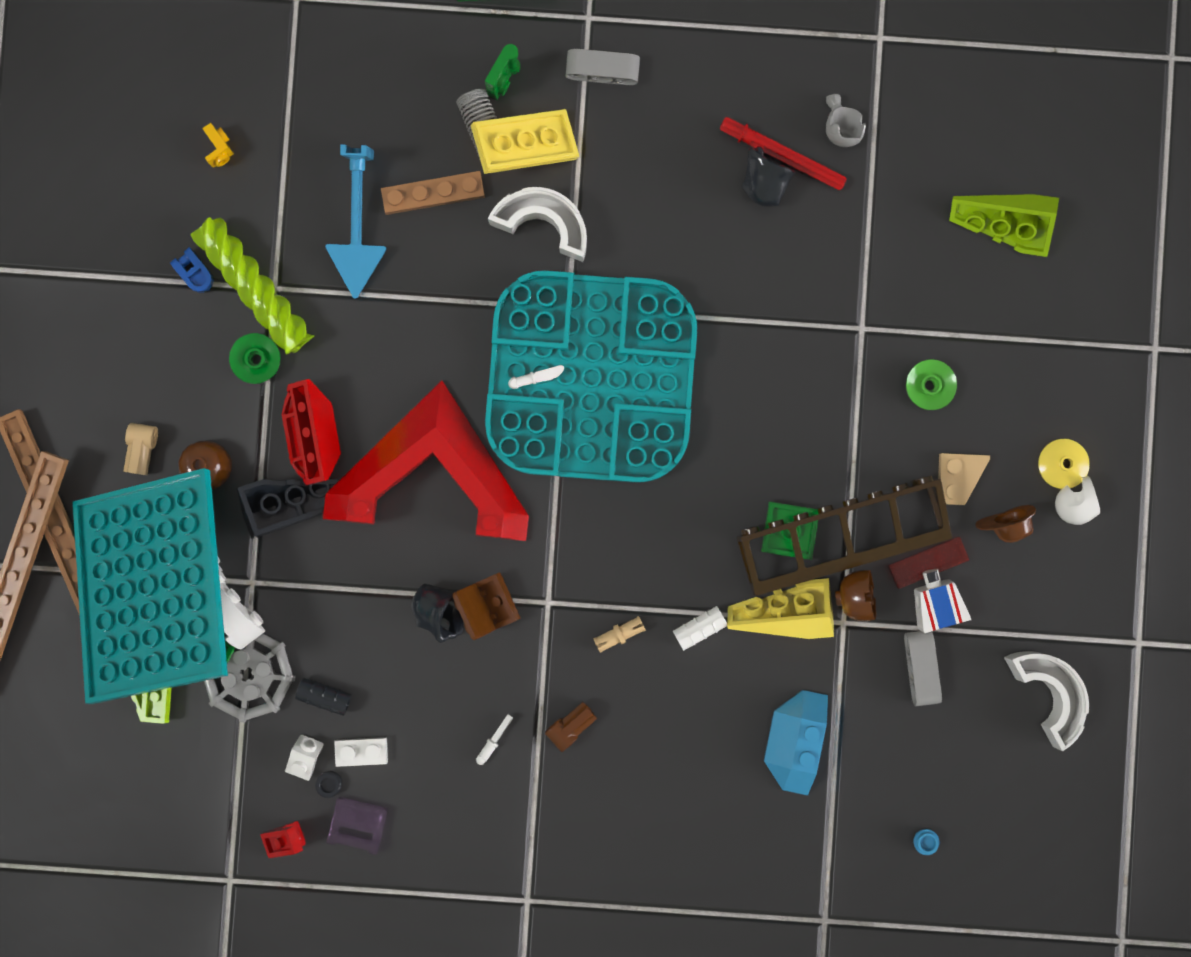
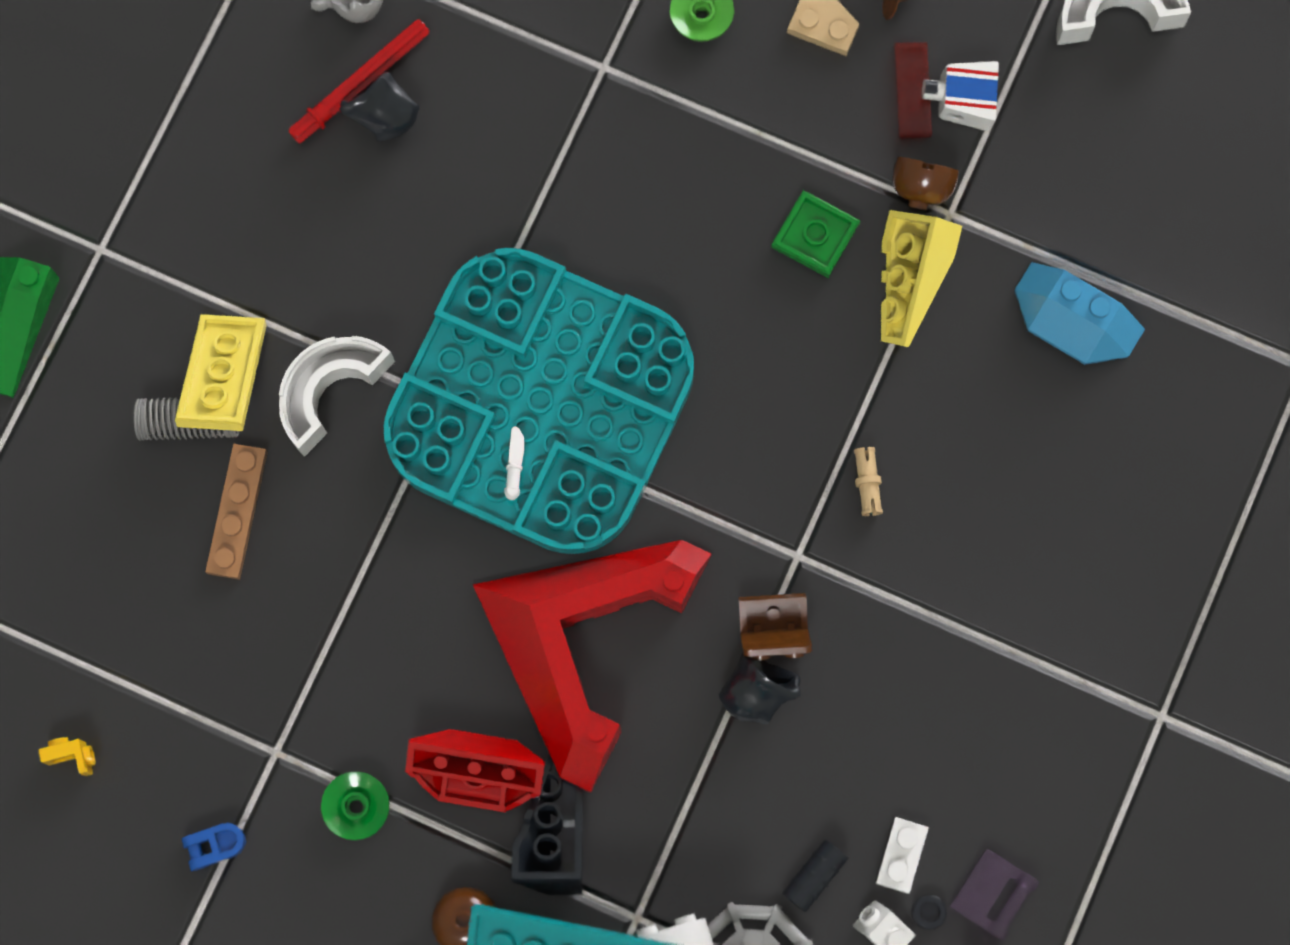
camera: 60 degrees left, 10 degrees down
lime piece [191,217,314,354] -> none
dark azure piece [325,145,387,299] -> none
white piece [476,714,513,765] -> none
green plate [485,44,520,101] -> none
reddish brown piece [545,702,597,752] -> none
light grey beam [565,49,640,85] -> none
white axle [673,606,727,651] -> none
dark brown window [736,476,952,596] -> none
light grey beam [904,631,942,707] -> none
dark azure plate [913,829,940,855] -> none

